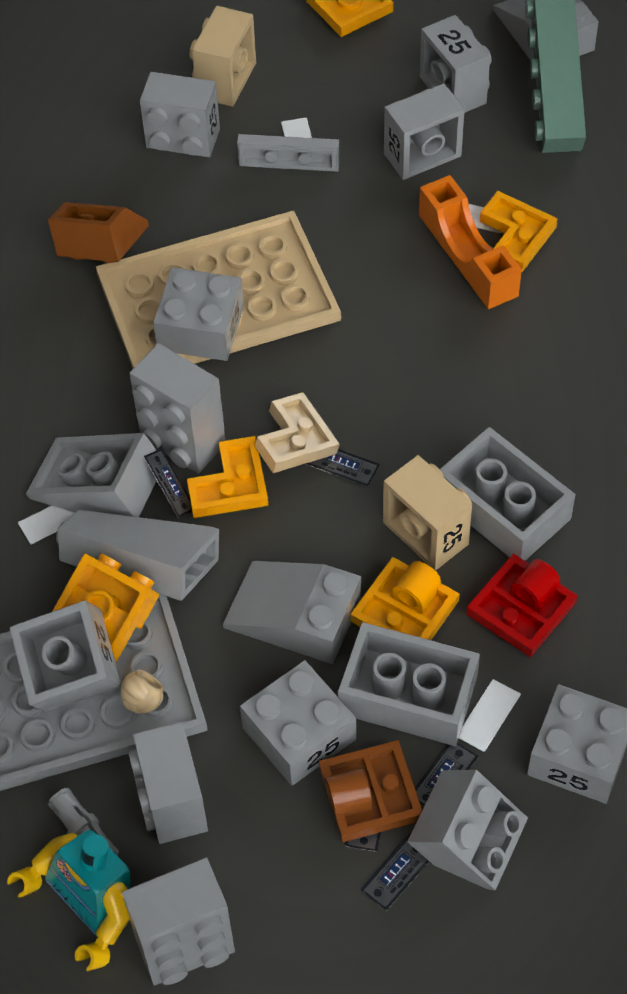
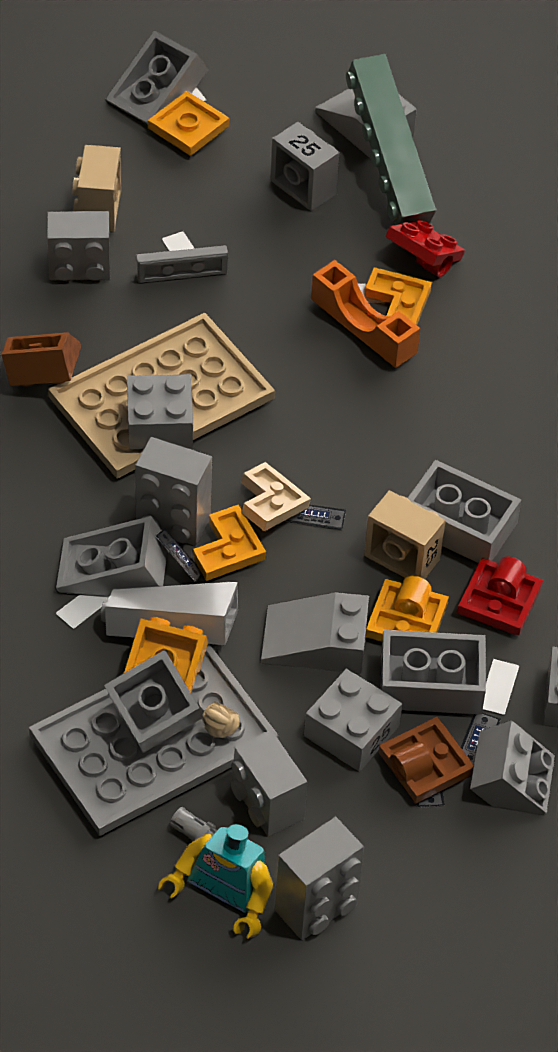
camera: 20 degrees left, 5 degrees down
sticker [361,833,429,911] -> none
light grey brick [384,83,465,180] -> none
none -> red plate [385,220,465,277]

